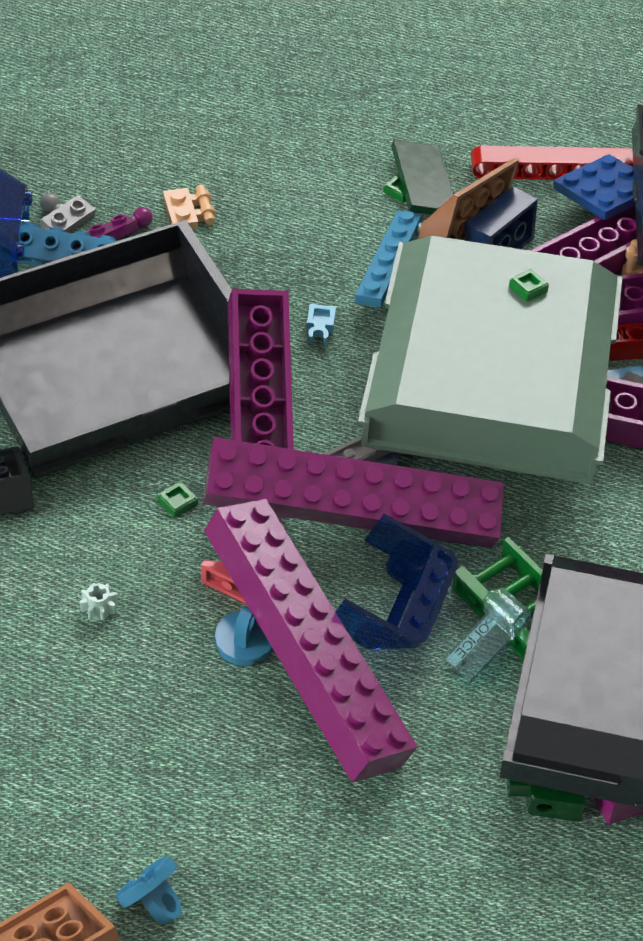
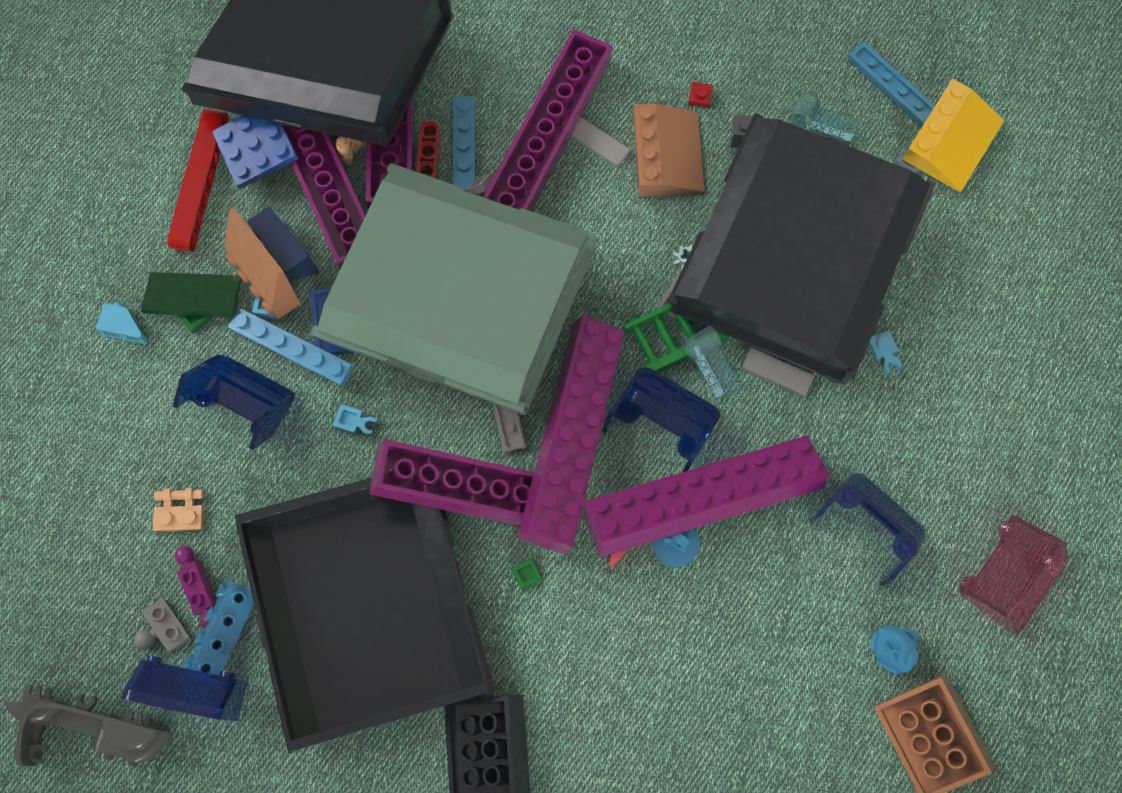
camera: 75 degrees left, 25 degrees up
light aqua gear [80,583,118,621] -> none
green tile [509,269,549,302] -> none
none -> medium azure slope [96,302,149,345]
none -> clear blue windscreen [172,355,295,450]
none -> light grey tile [741,347,815,398]
none -> clear blue windscreen [809,473,926,586]
none -> medium azure plate [868,331,902,374]

